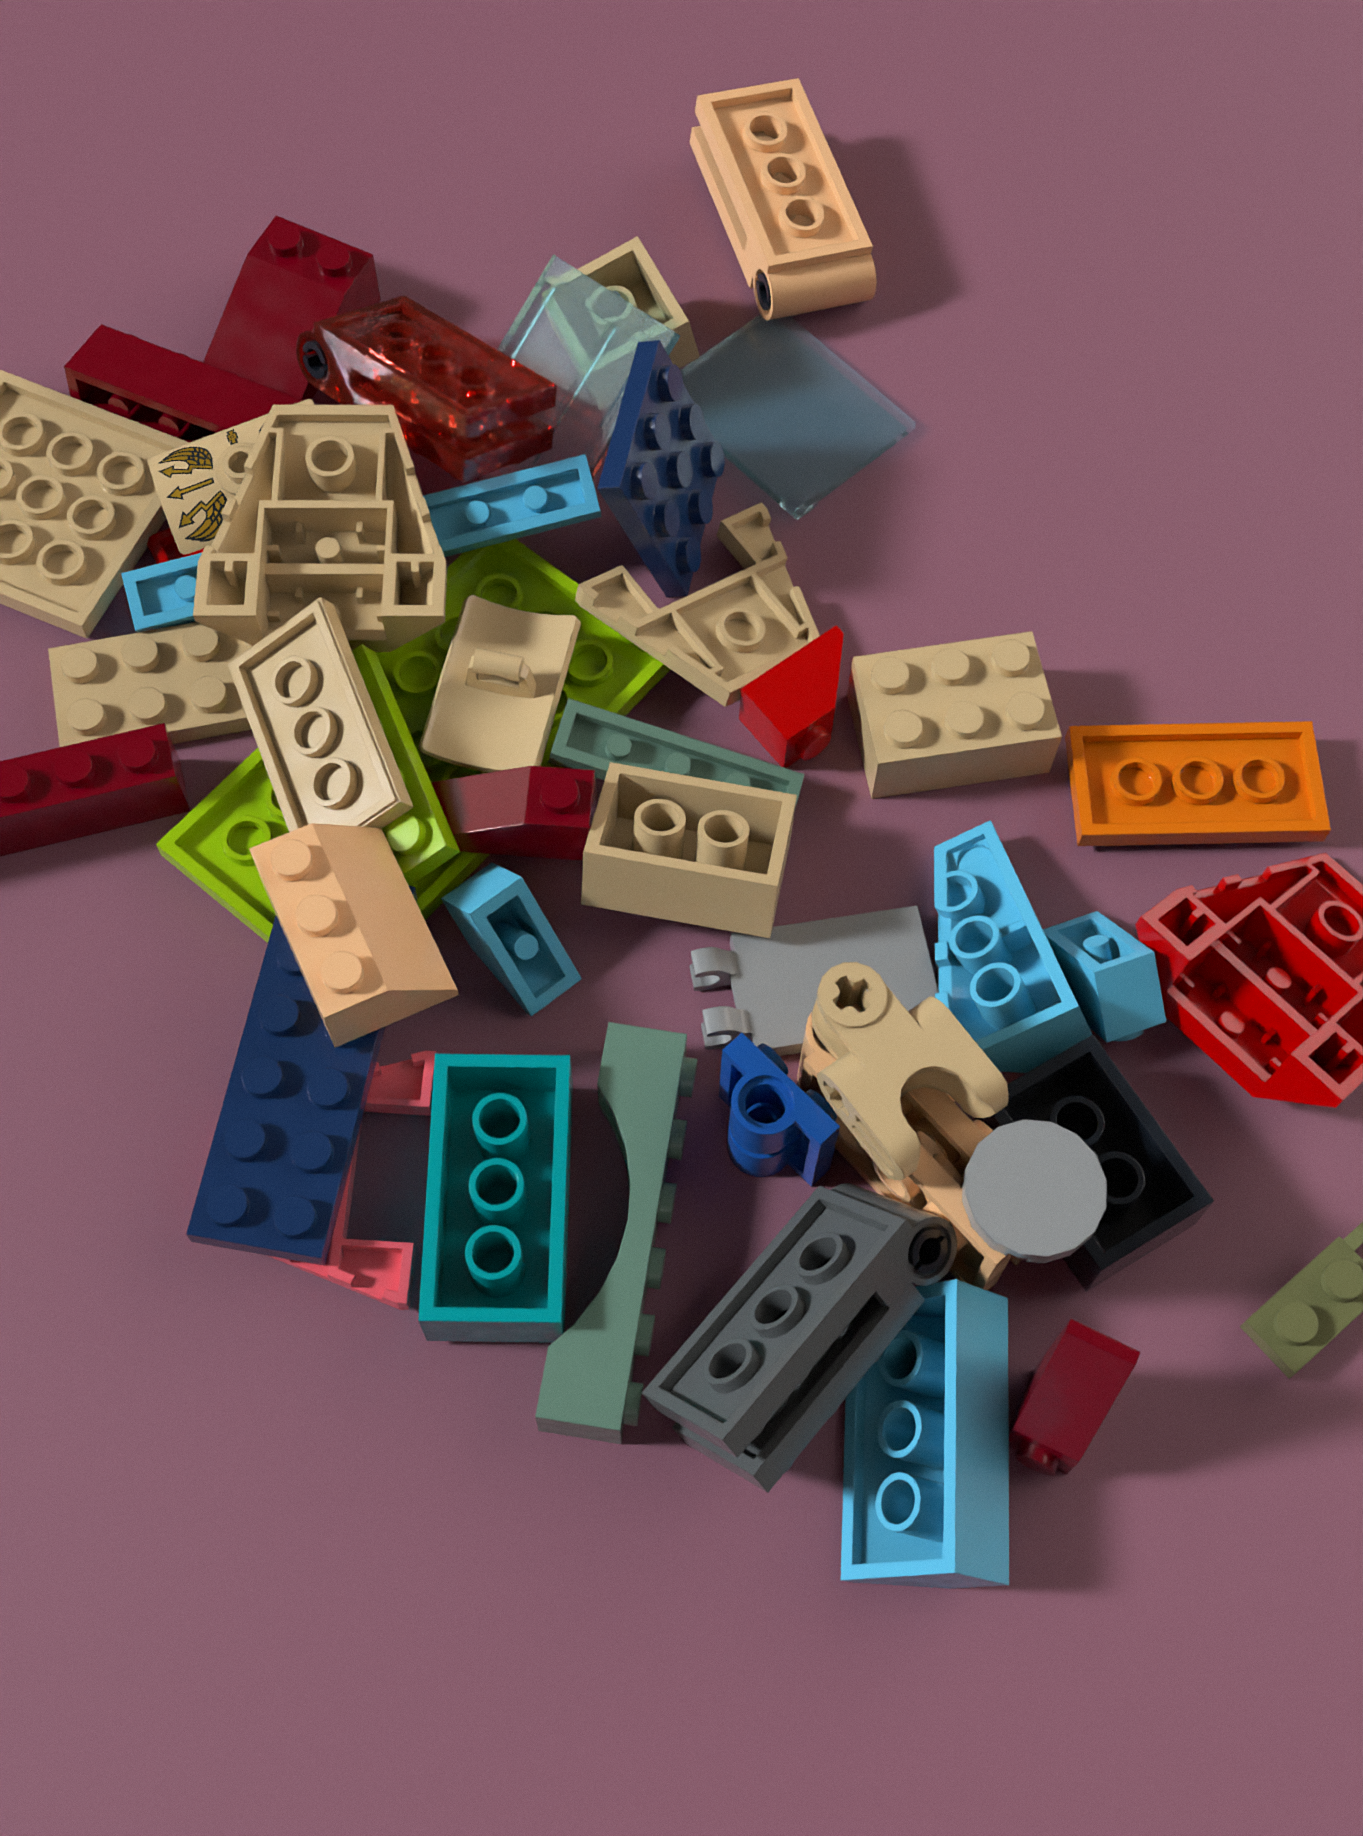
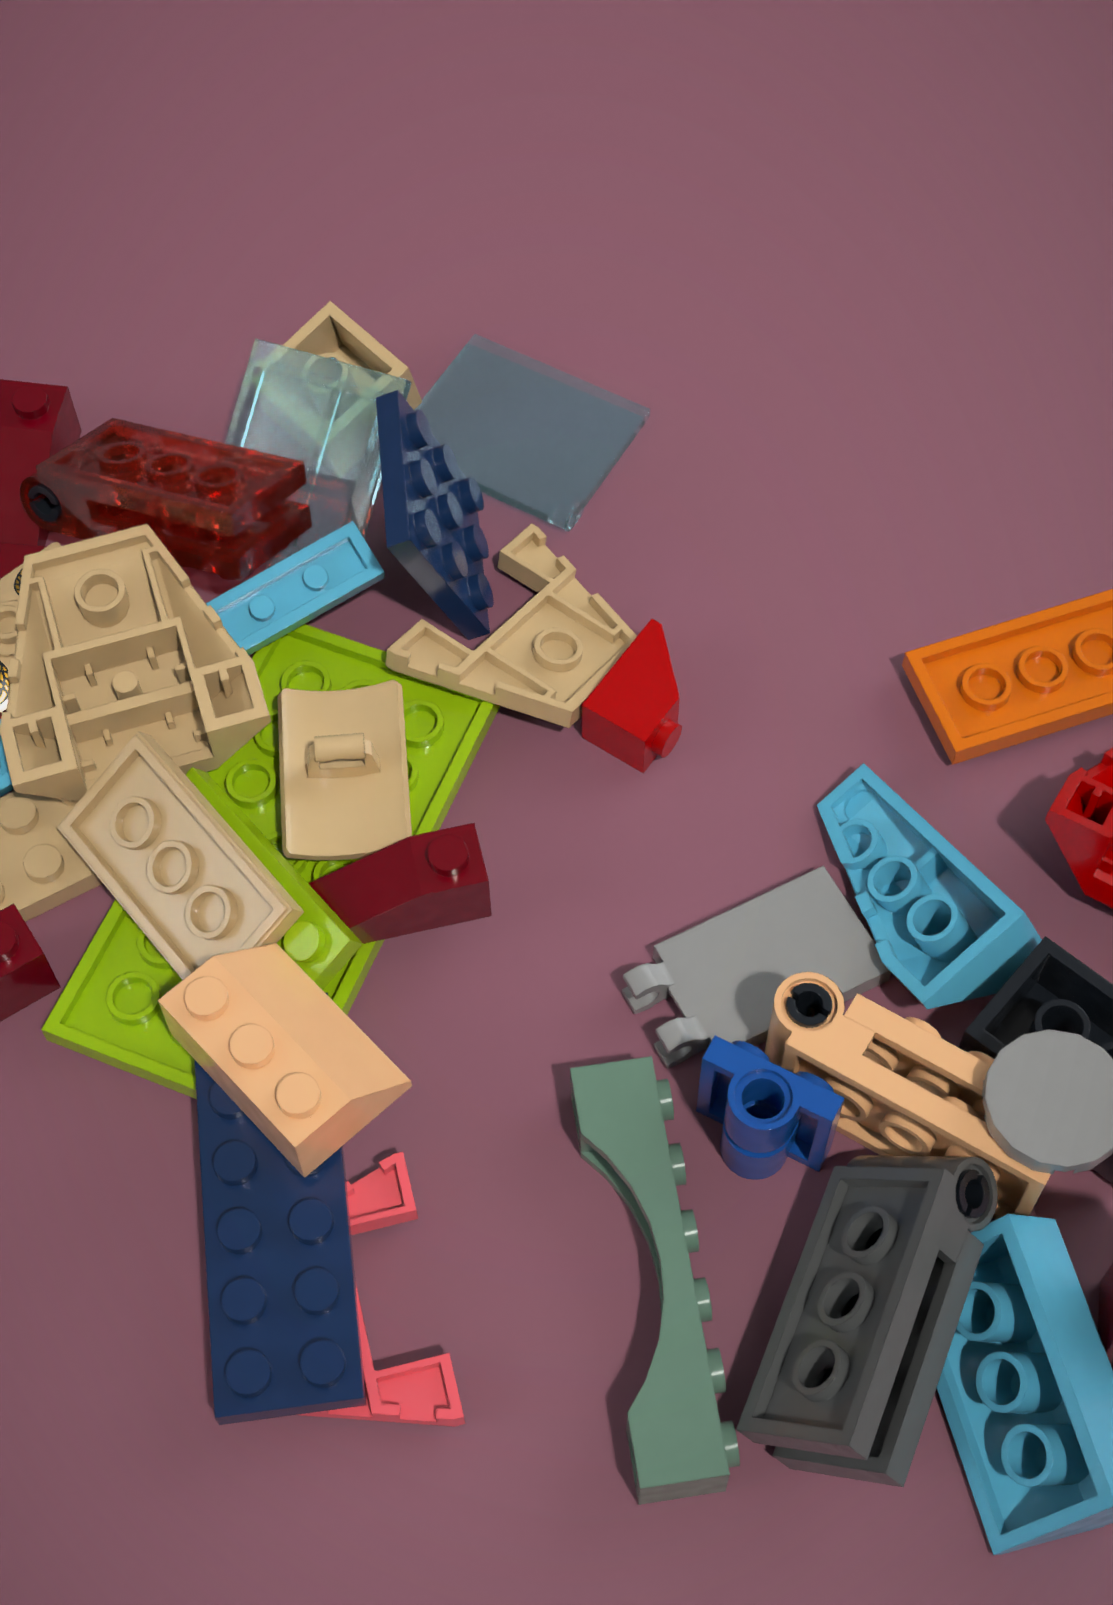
camera: 15 degrees left, 5 degrees down
teal brick [418,1054,573,1343] -> none
medium azure slope [441,862,582,1016] -> none
sand green plate [548,698,805,808] -> none
tan brick [581,762,797,938] -> none
light nougat hinge [689,78,876,321] -> none
tan piece [811,962,1008,1180] -> none
tan brick [847,631,1062,799] -> none
medium azure slope [1043,911,1166,1043] -> none

